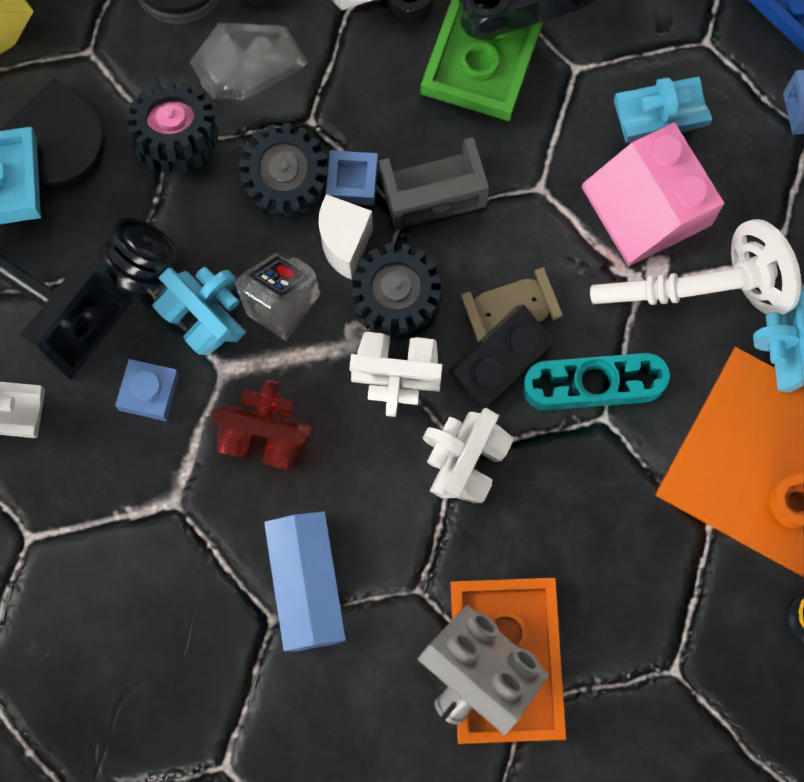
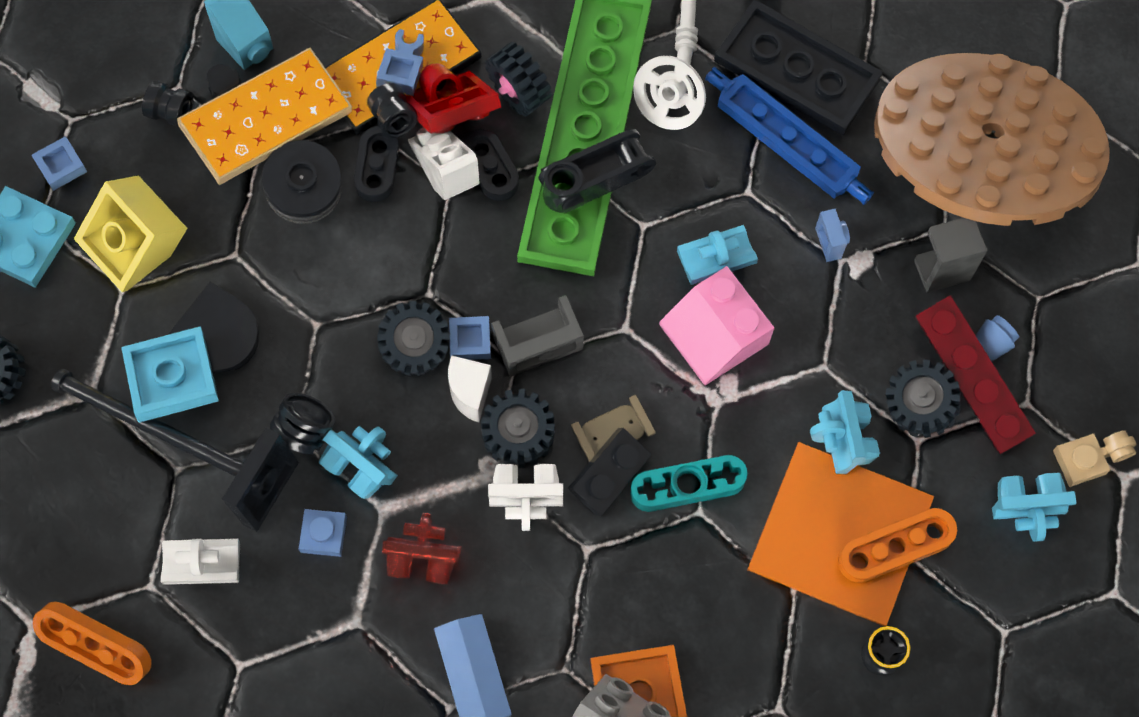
camera: 10 degrees left, 5 degrees down
black wheel [127,82,218,174] -> none
clear slope [190,23,308,99] -> none
clear slope [235,253,320,341] -> none
white hips [423,408,514,503] -> none
white dish [590,219,801,315] -> none

